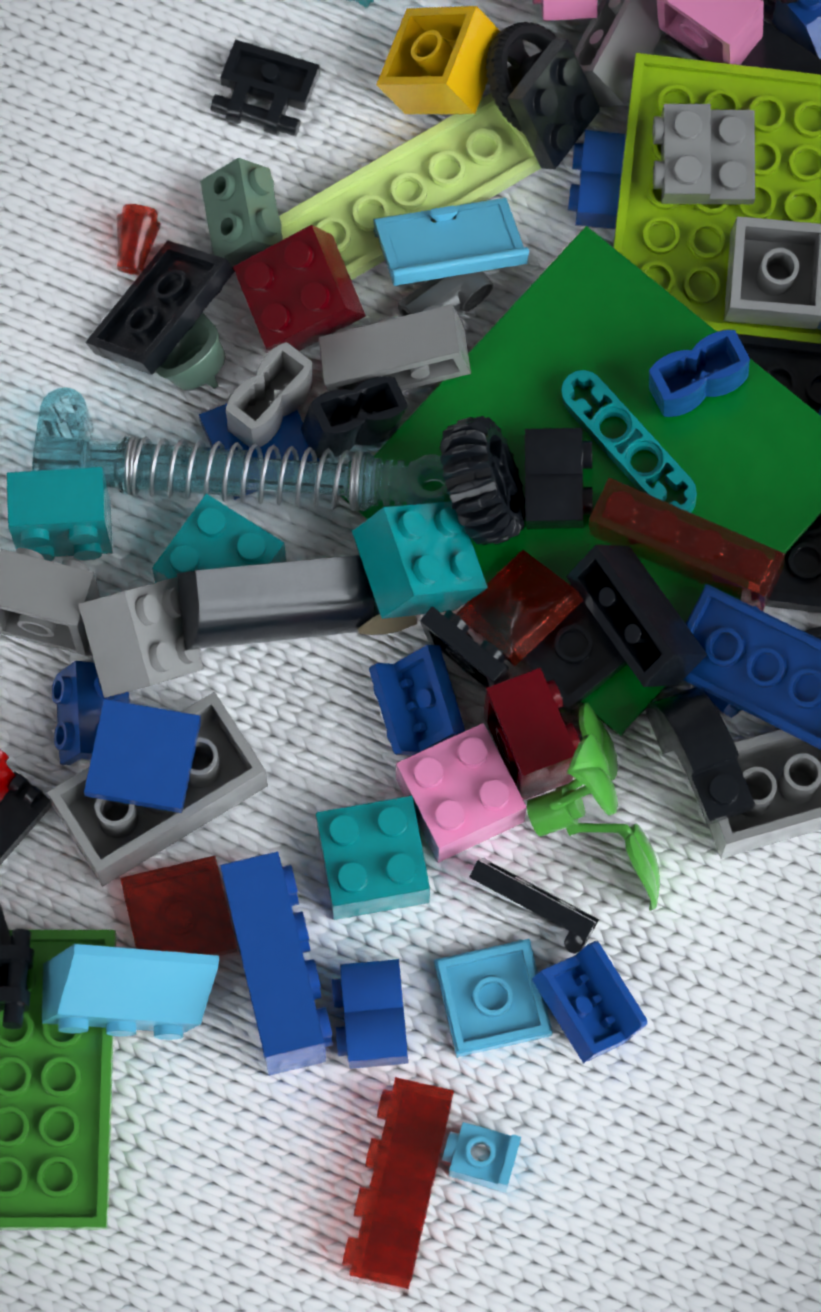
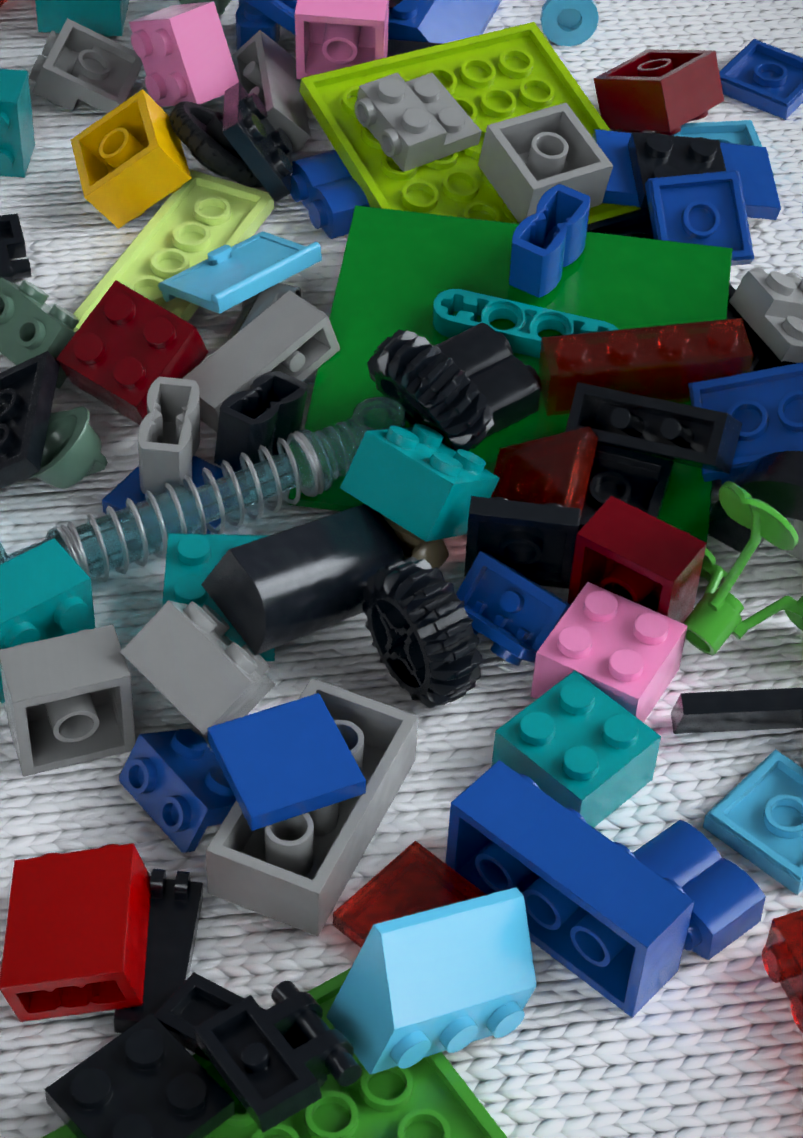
camera: 35 degrees left, 25 degrees down
none -> black gear [362,556,482,708]

